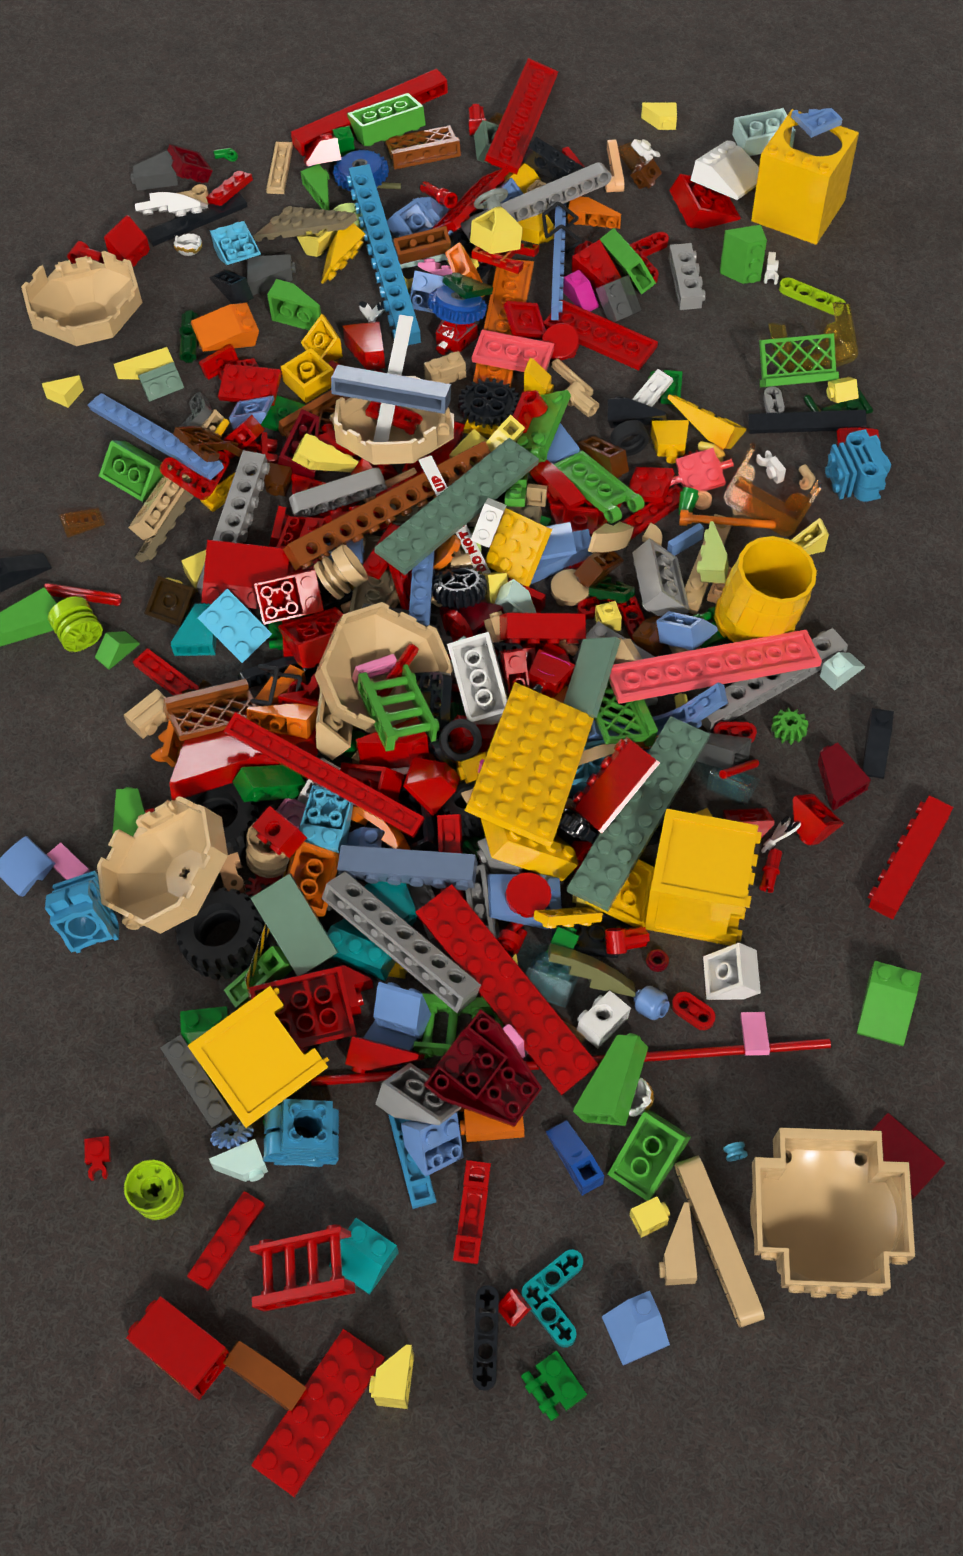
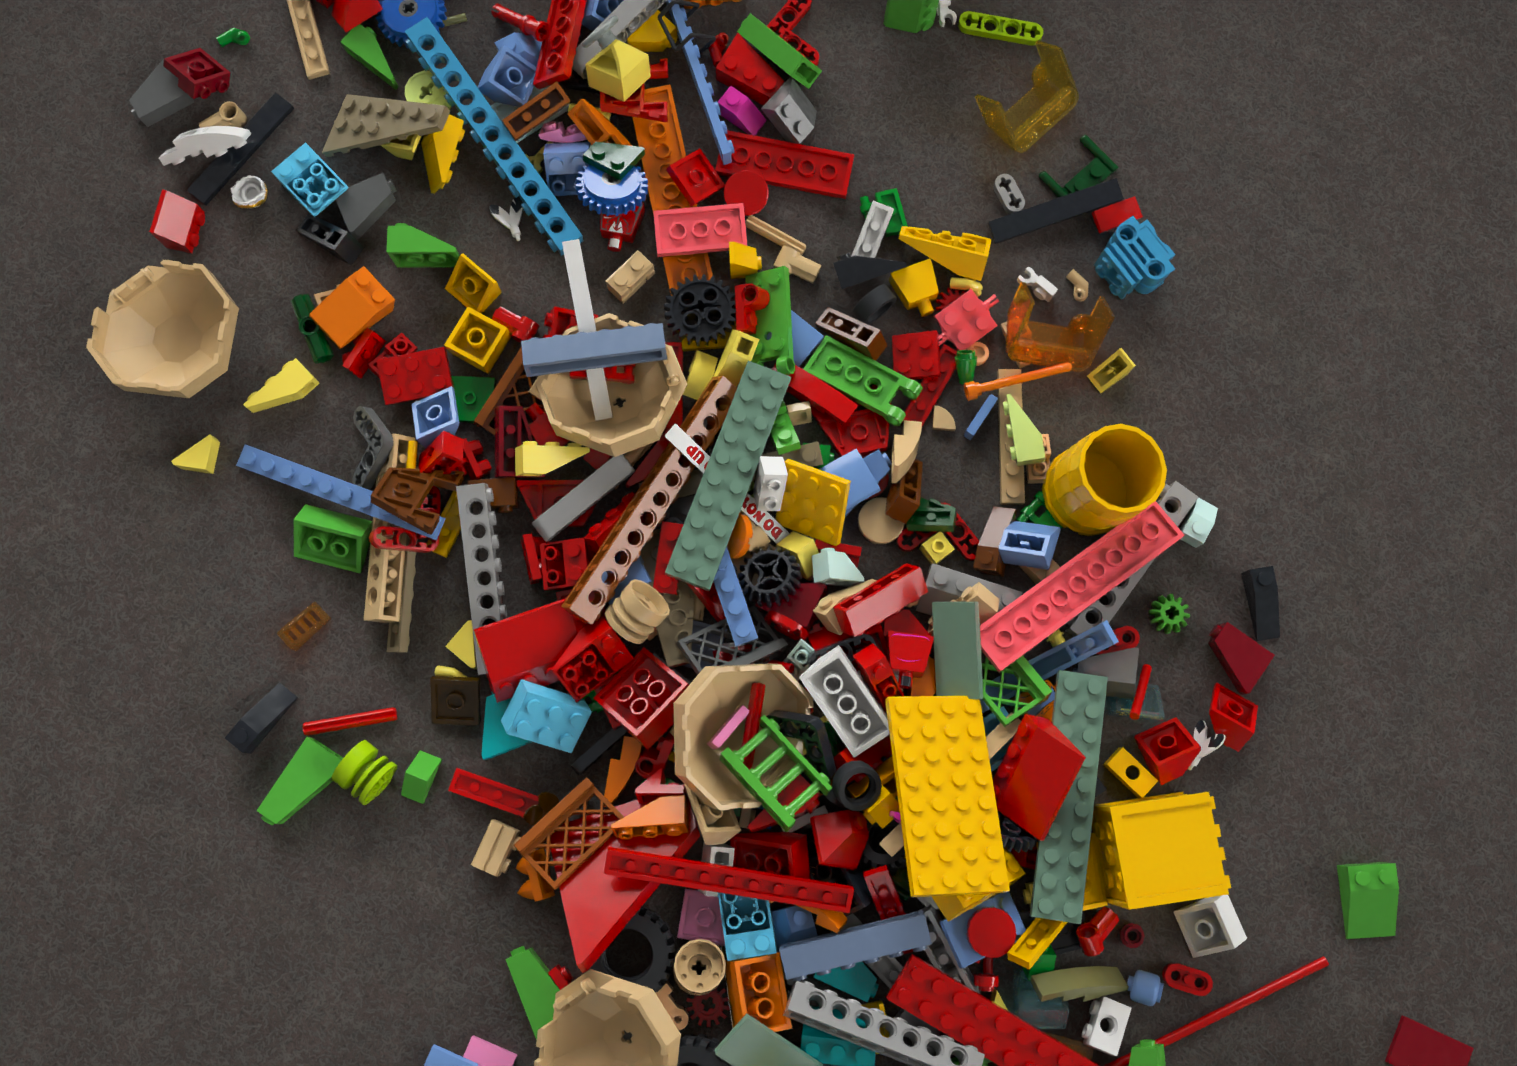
camera: 25 degrees left, 20 degrees up
red piece [67,241,104,264] -> none
sand green plate [138,362,184,402] -> none
red plate [206,171,253,206] -> none
green brick [232,765,306,802] -> none
black piece [250,664,302,706] -> none
red brick [252,806,307,858] -> none
red slope [343,322,385,370] -> none
light grey slope [632,538,690,616] -> none
light grey brick [669,243,705,310] -> none
bright pink tile [741,1012,770,1056] -> none
bright green fence [759,333,839,388] -> none
red axle [759,848,782,893] -> none
light yellow brick [826,377,858,403] -> none
red brick [868,795,954,920] -> none

